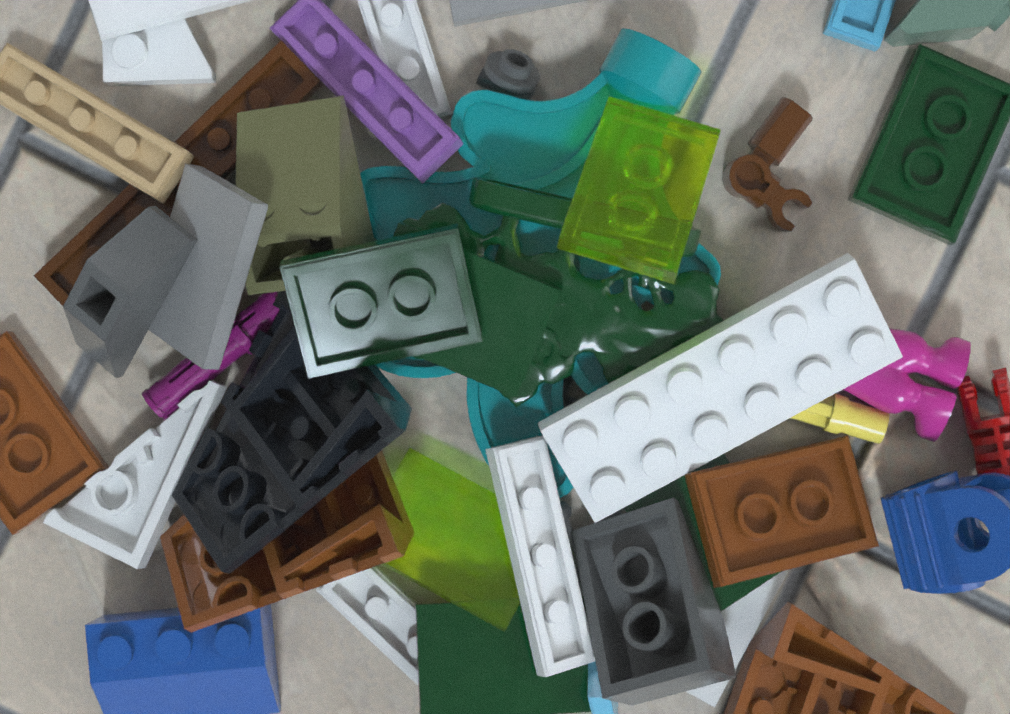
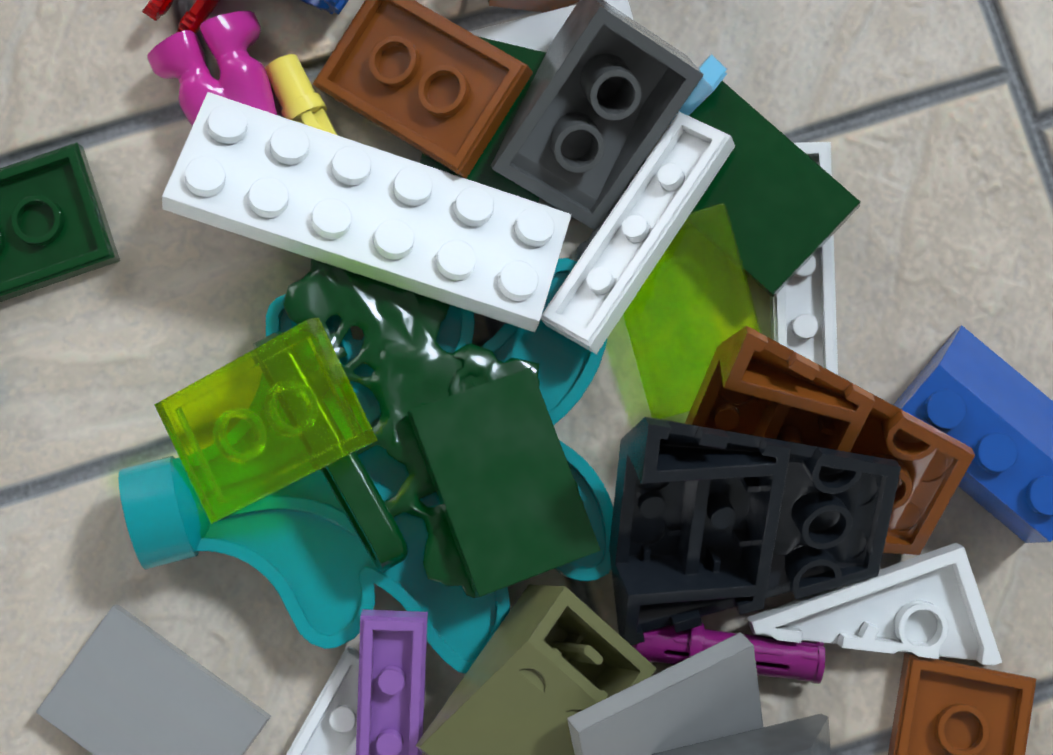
camera: 130 degrees left, 5 degrees down
tile [279,224,483,378] -> none
dark grey plate [476,49,540,101] -> none
reddish brown bar [722,97,813,232] -> none

